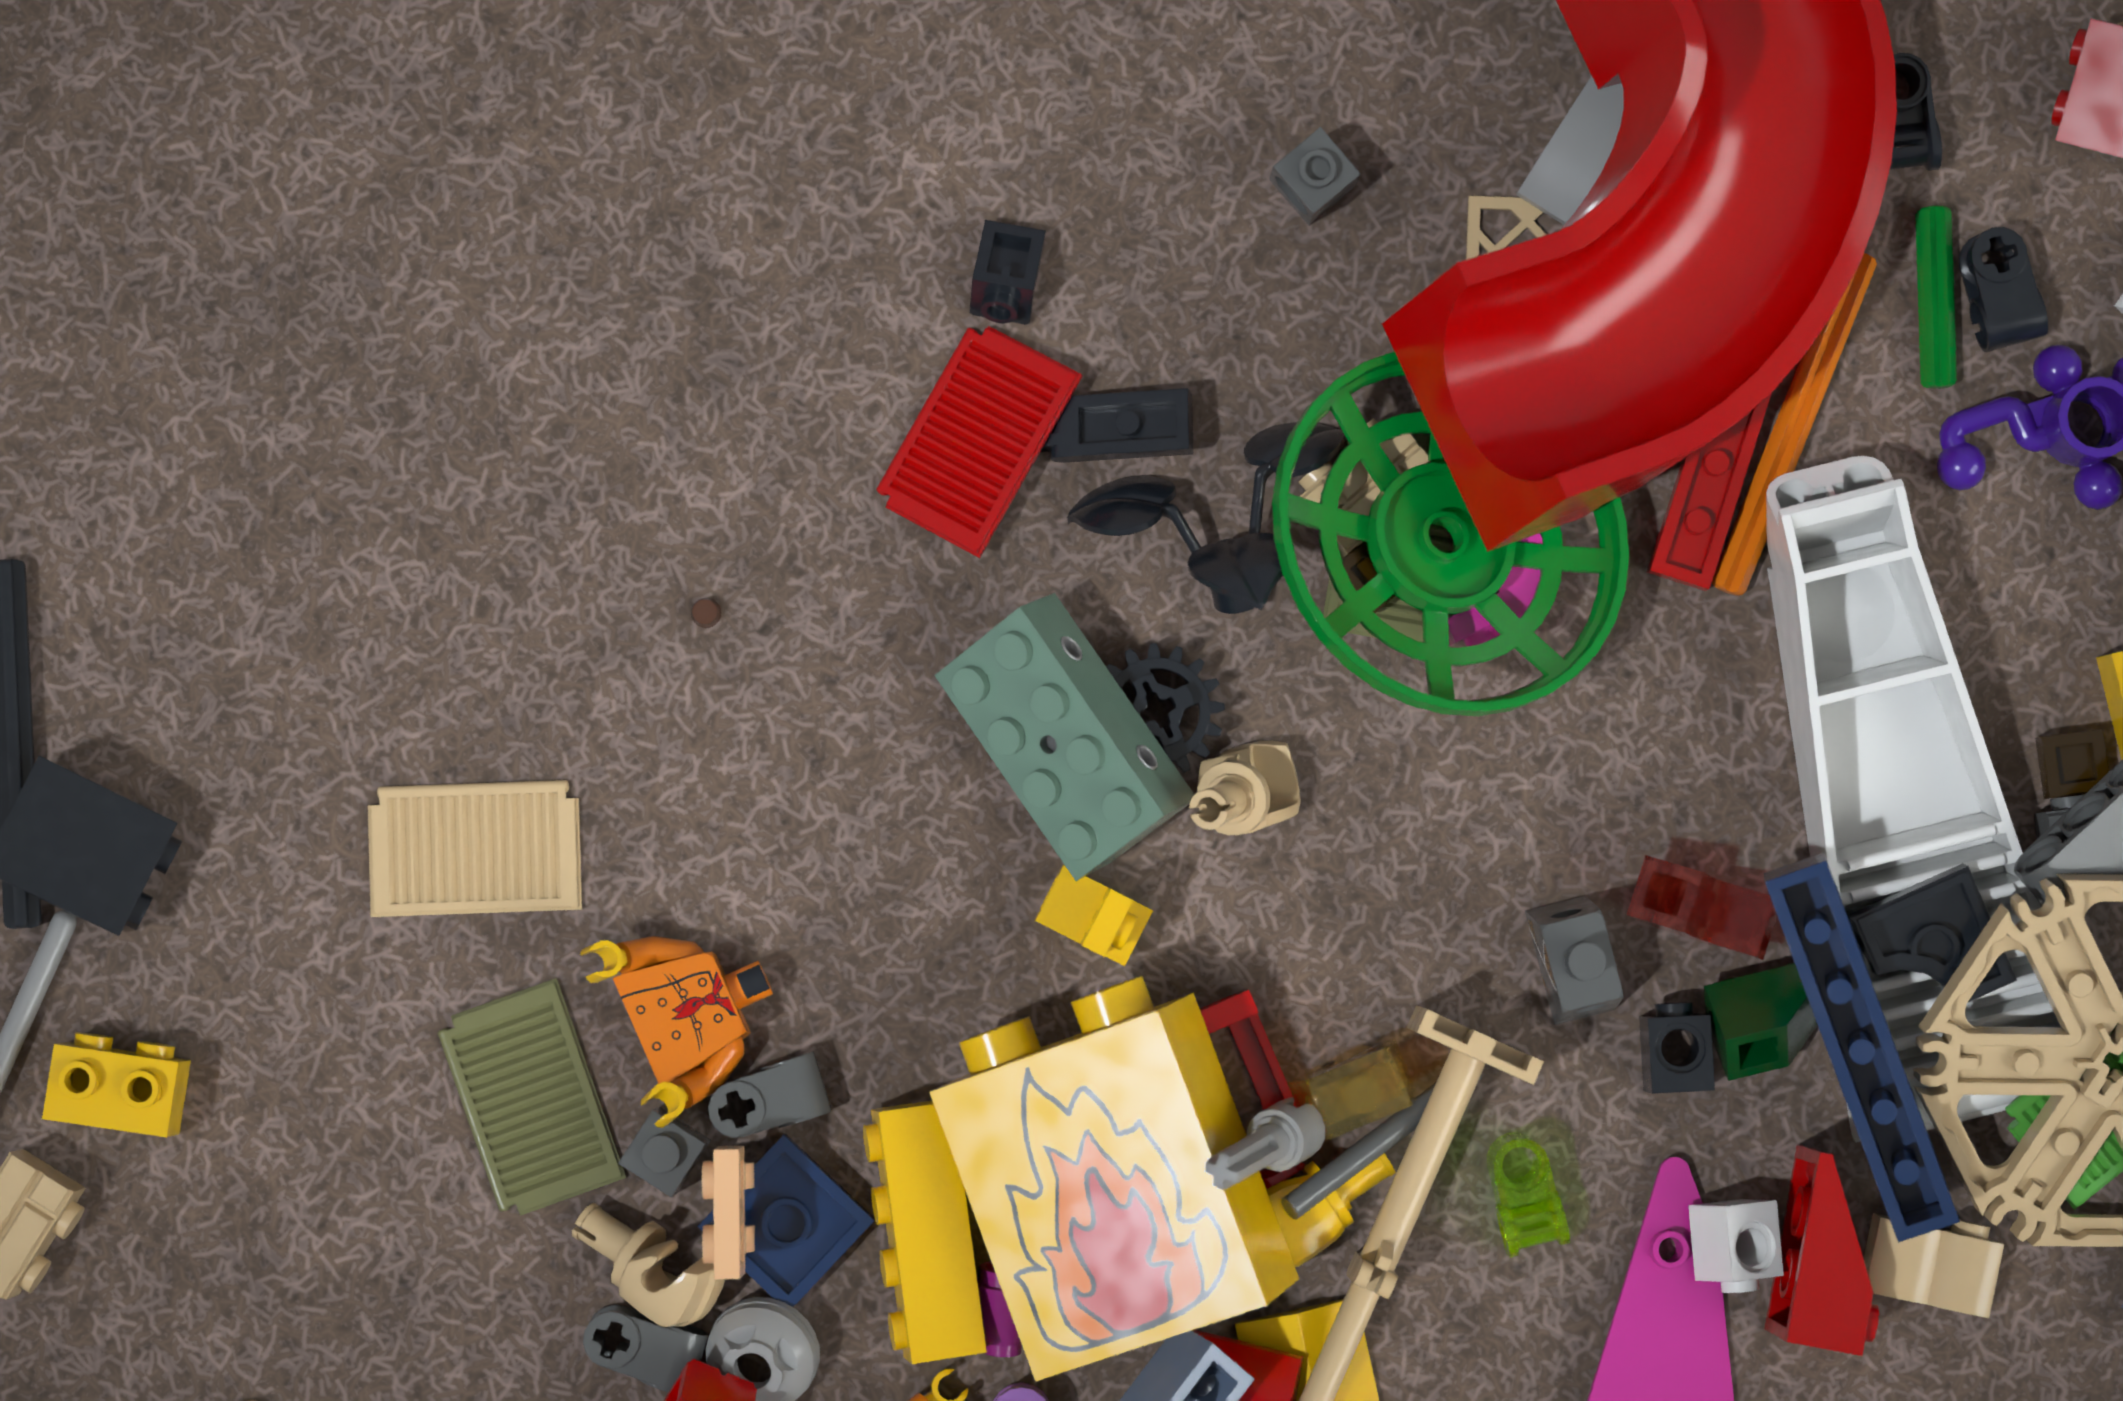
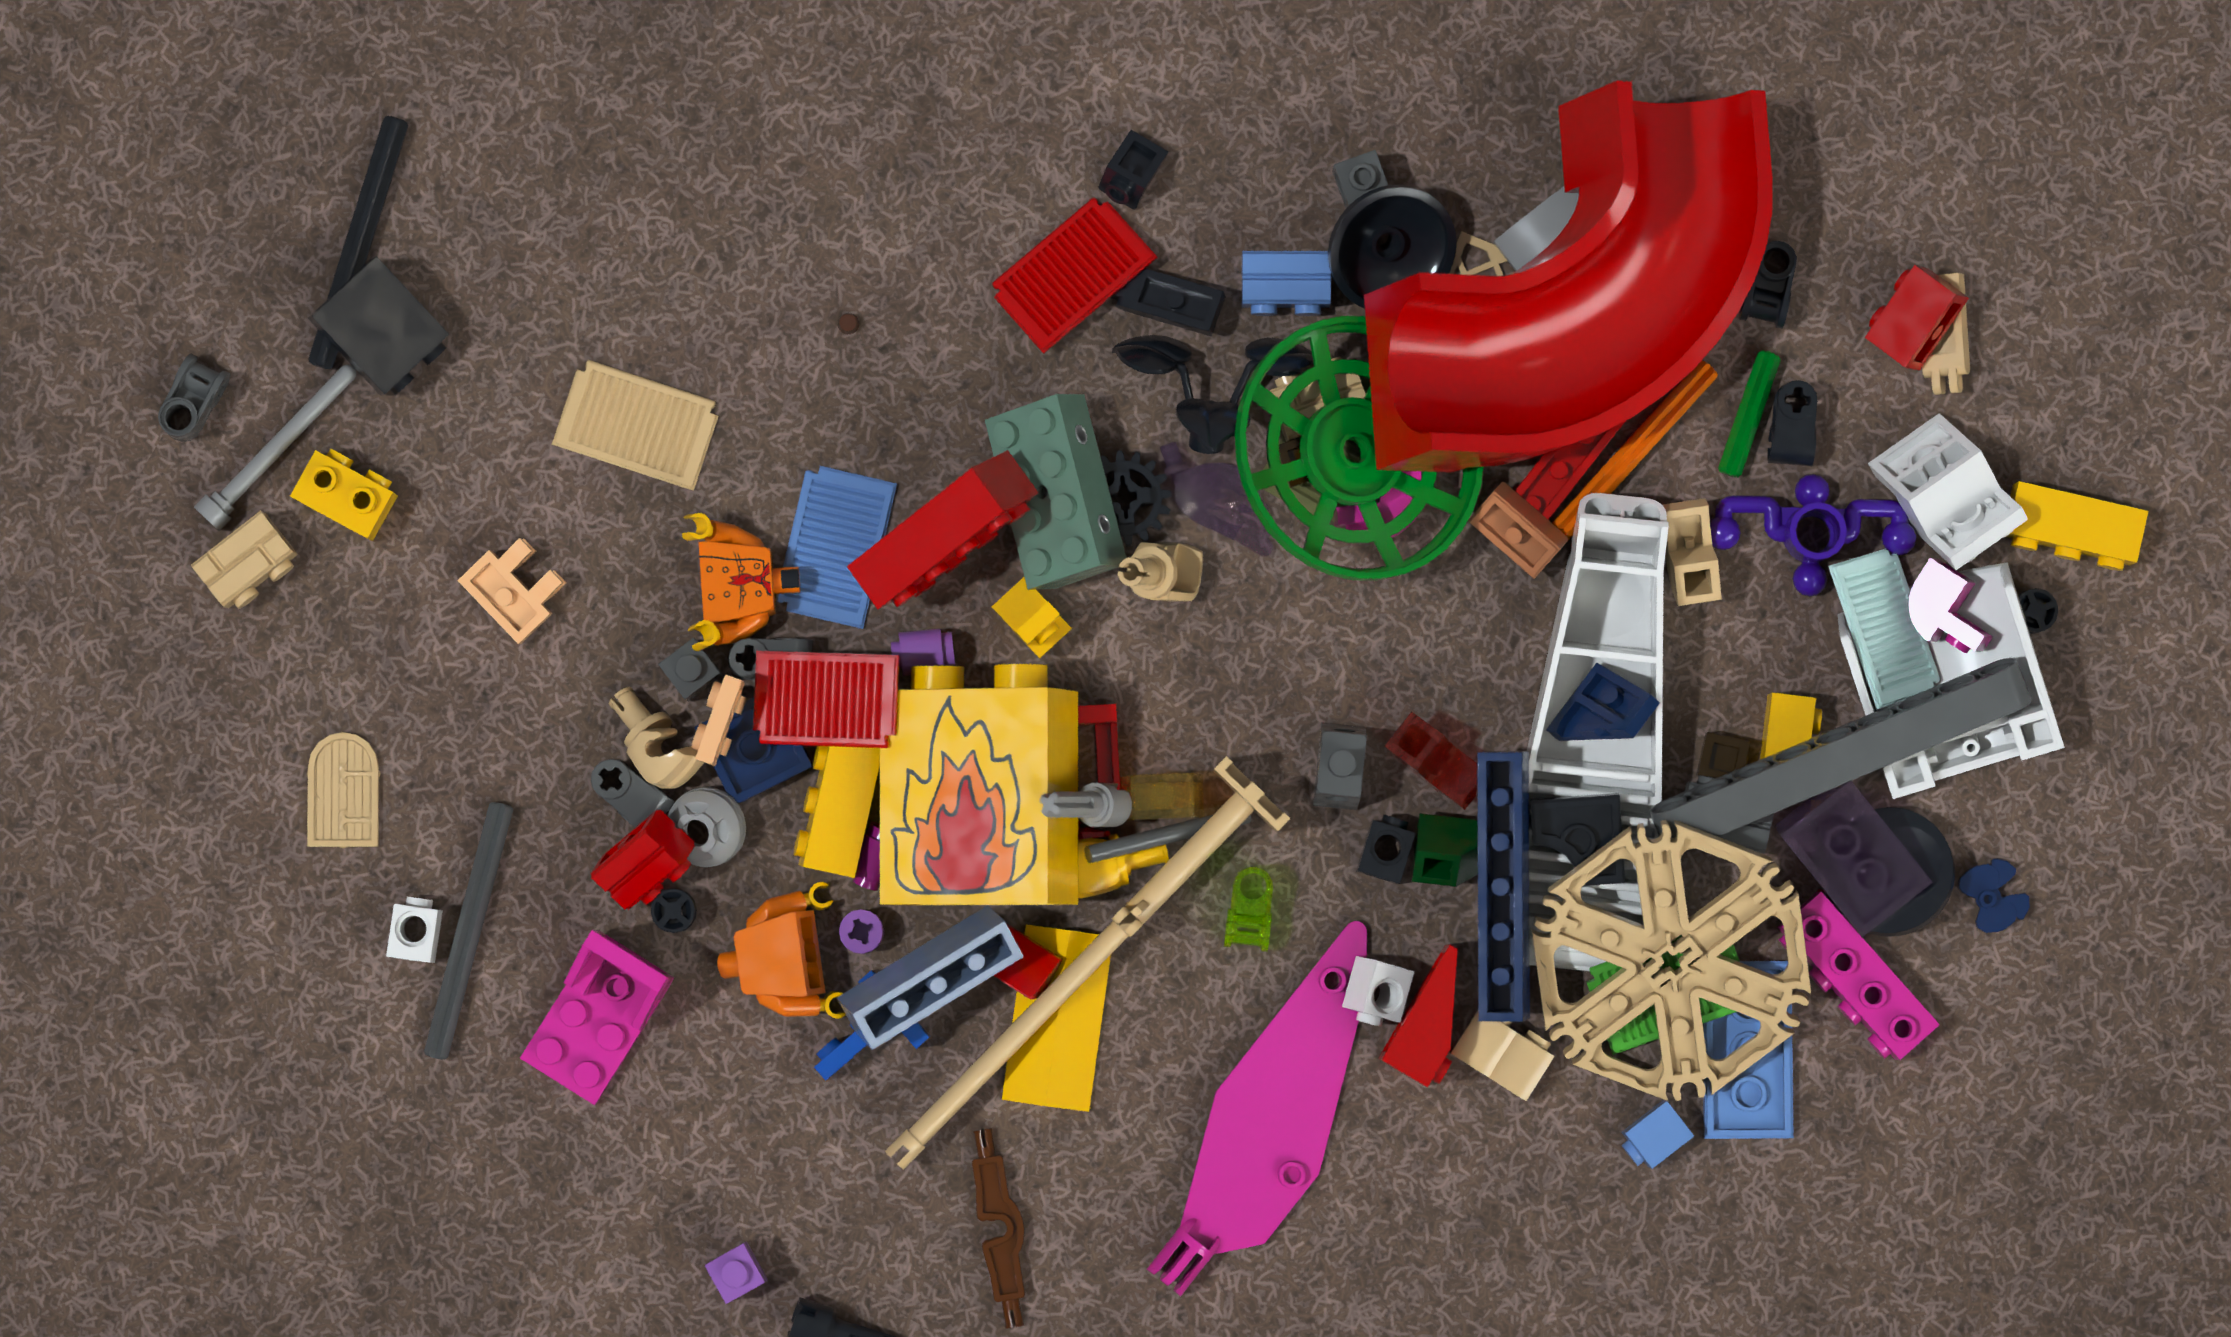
camera: 25 degrees right, 0 degrees up
olive window [438,978,627,1216] -> none
none -> light nougat plate [457,538,567,644]
none -> red window [753,651,899,749]
none -> medium blue window [775,466,897,629]
none -> red brick [847,450,1039,609]
none -> medium lavender brick [891,628,955,676]
none -> clear purple animal [1160,442,1273,557]
none -> medium blue brick [1242,251,1331,316]
none -> black dish [1328,185,1456,309]
none -> nougat slope [1468,482,1568,579]
none -> dark blue wing [1546,663,1660,741]
none -> tan brick [1663,498,1722,606]

